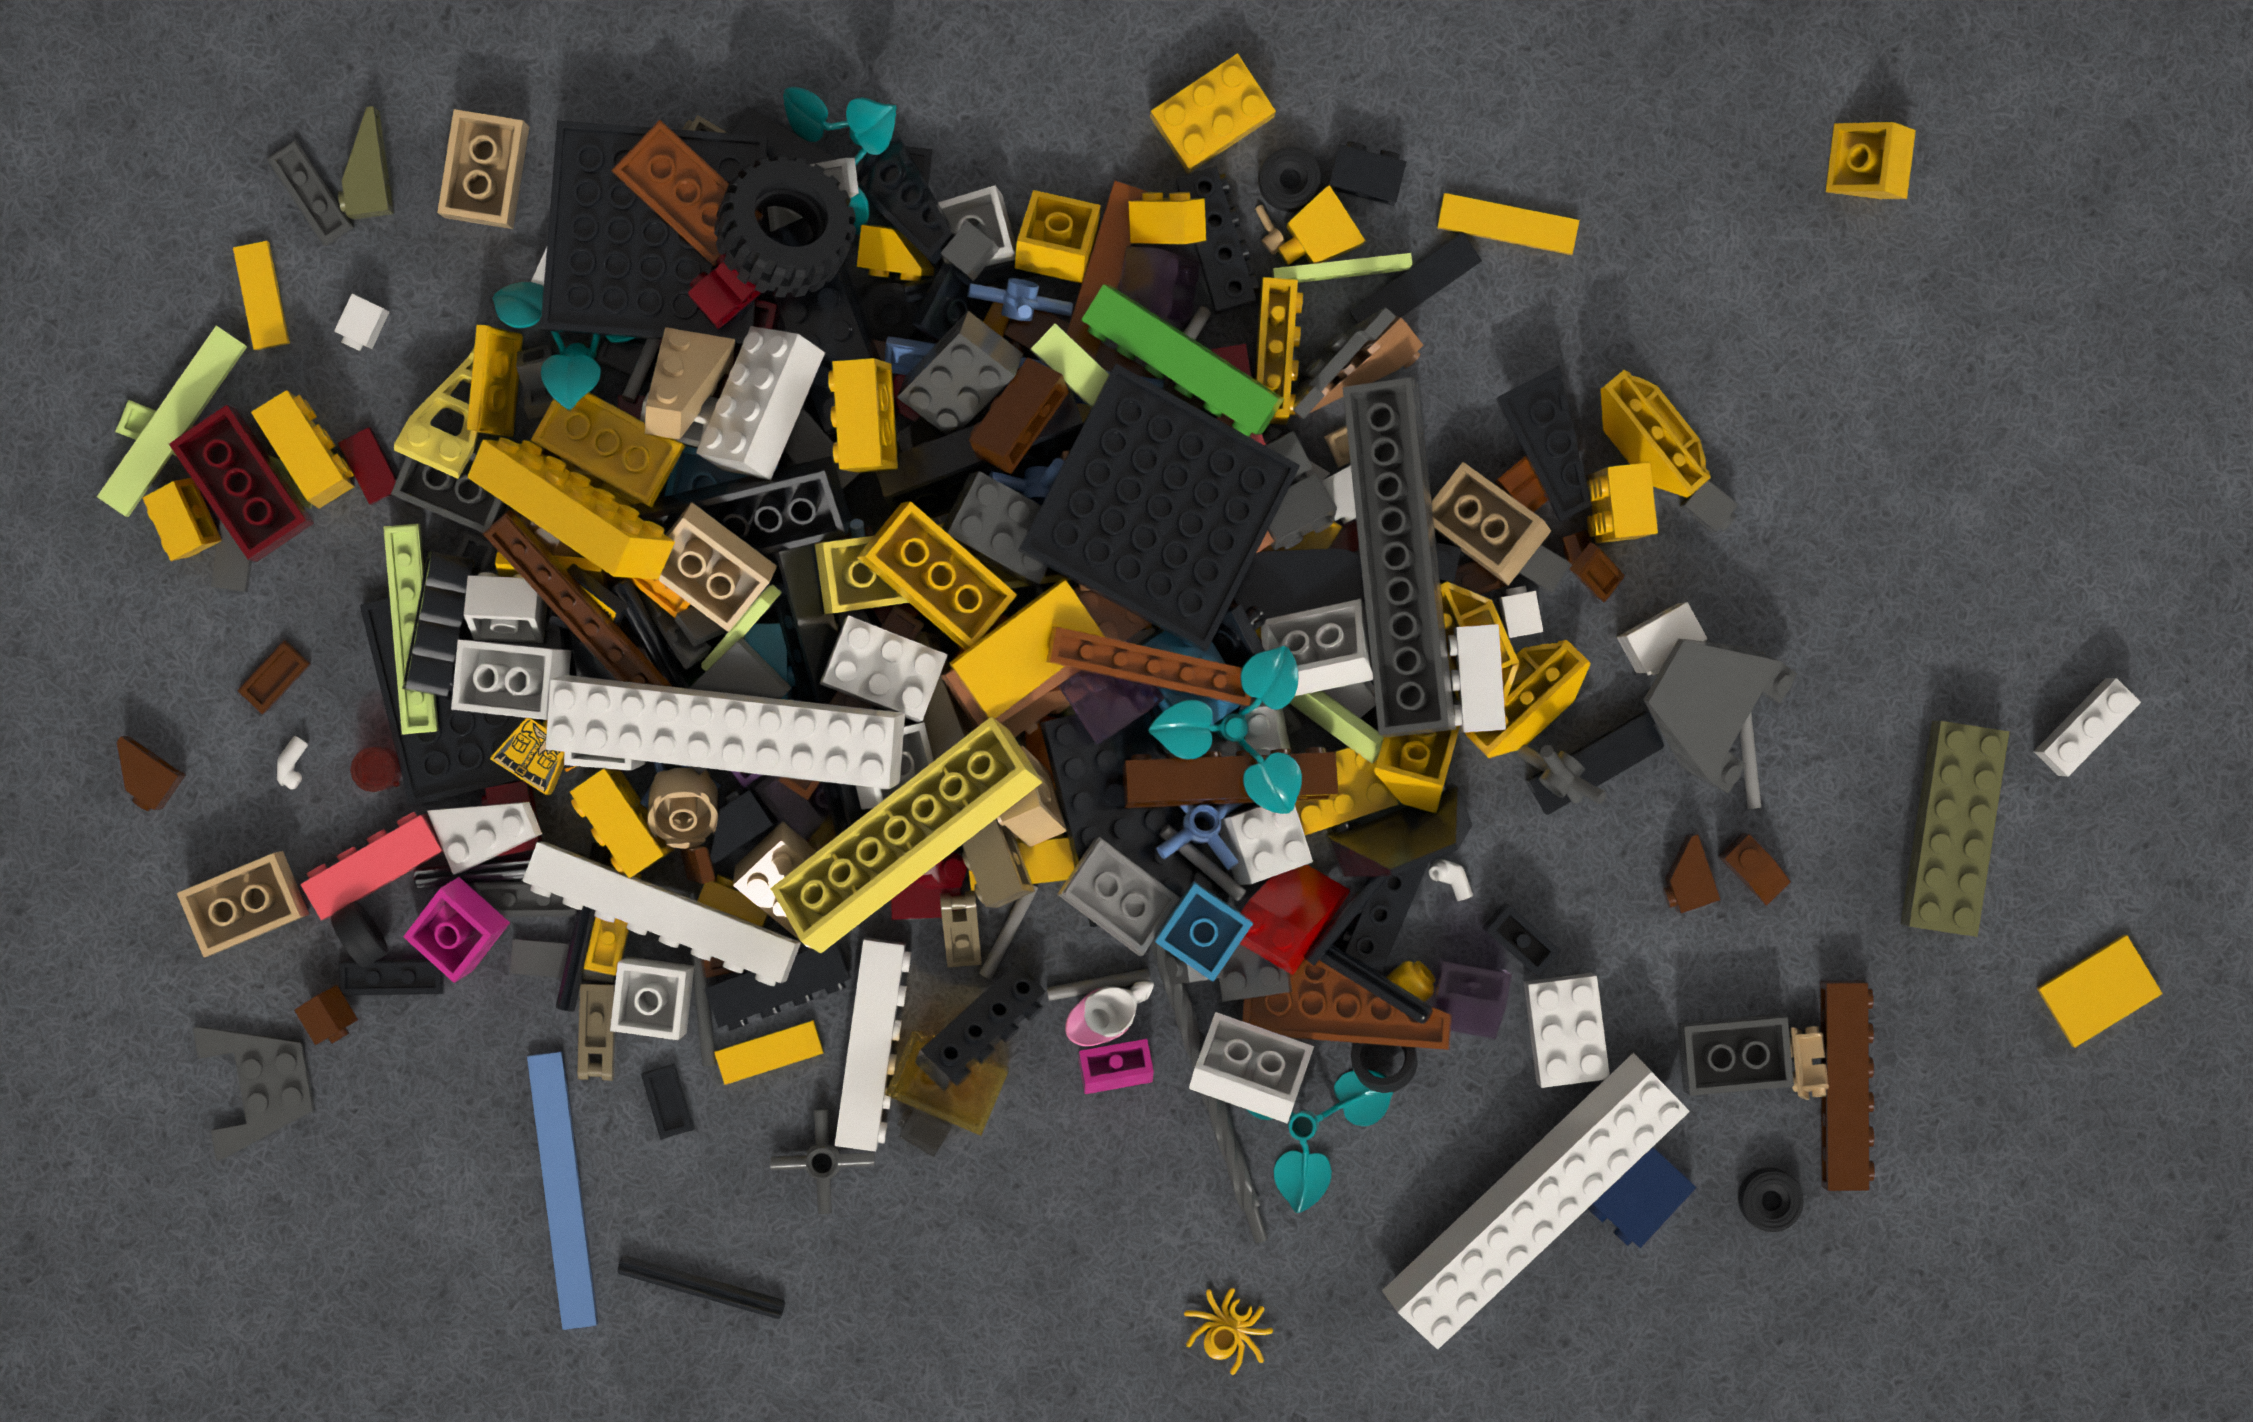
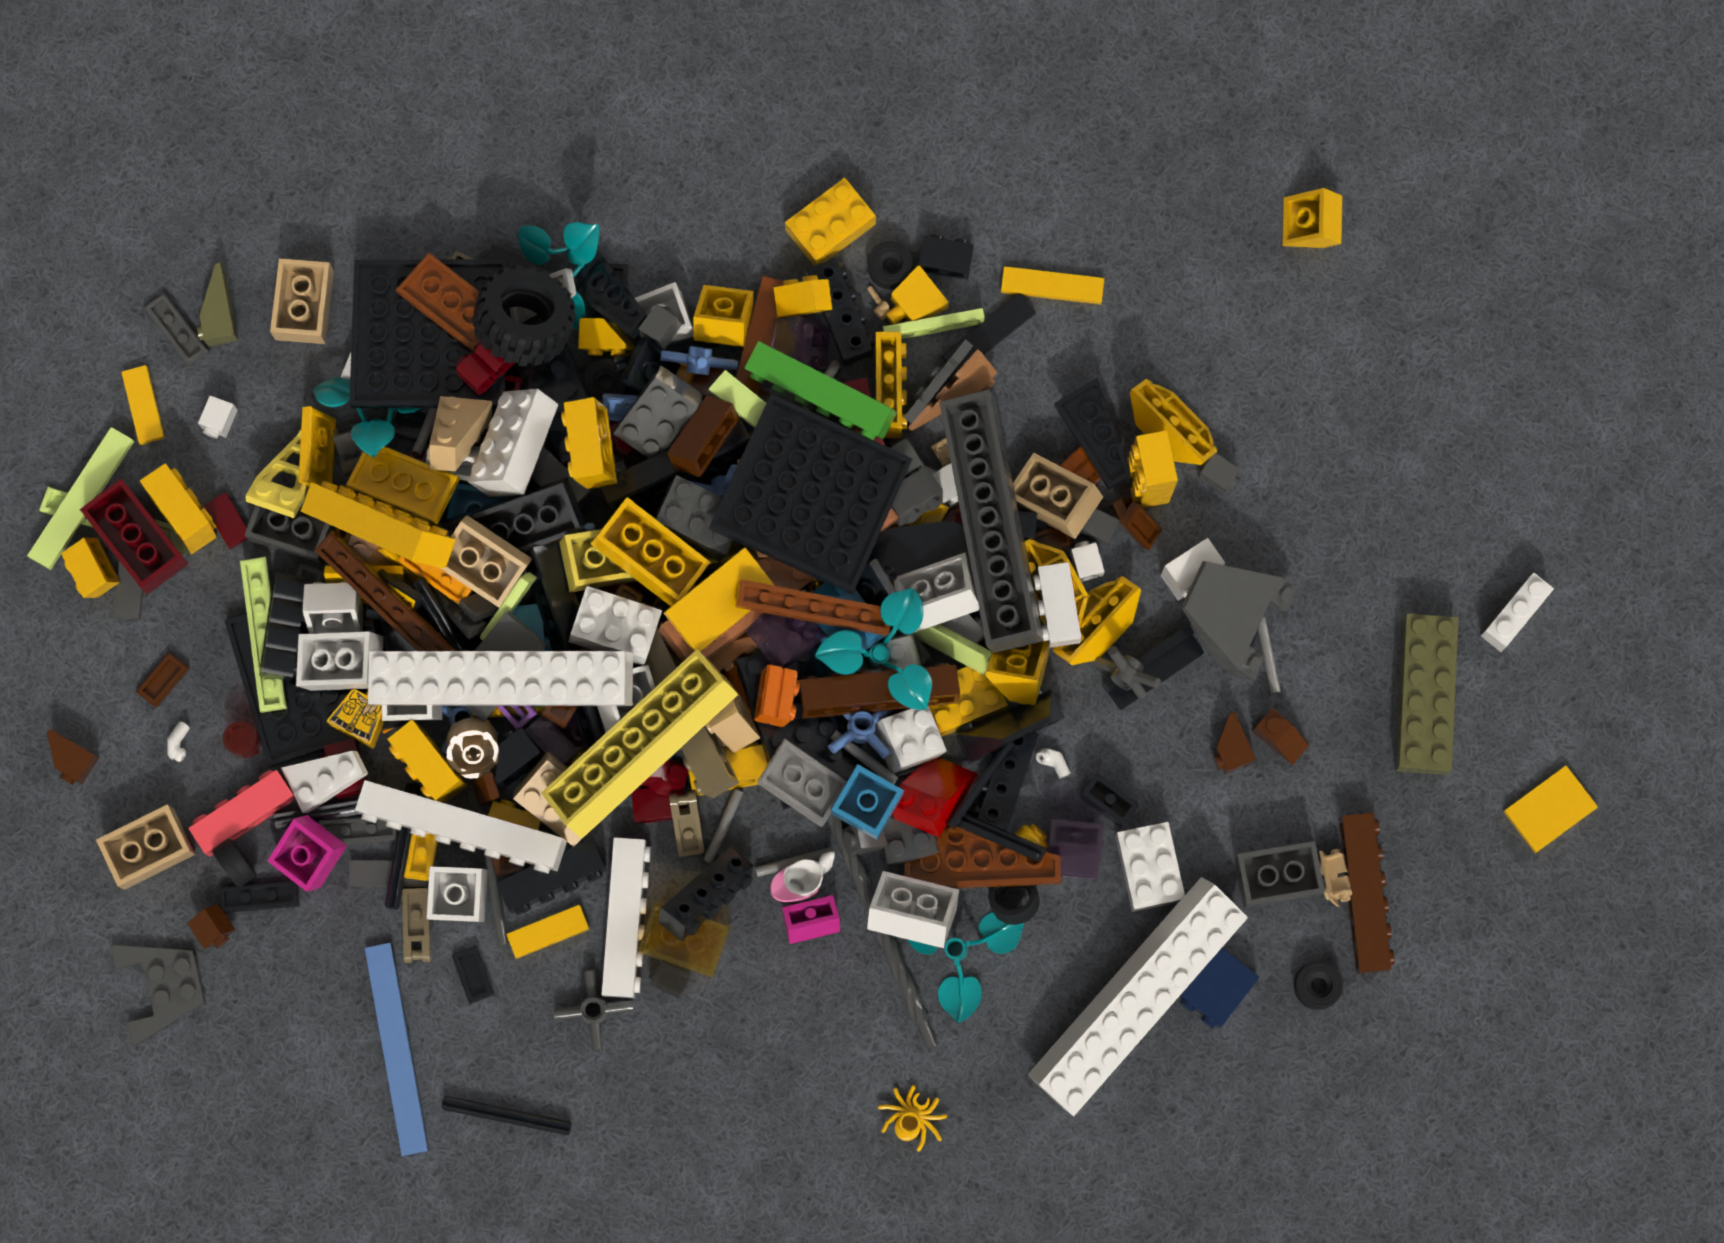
camera: 10 degrees left, 10 degrees down
none -> orange brick [754,665,800,727]

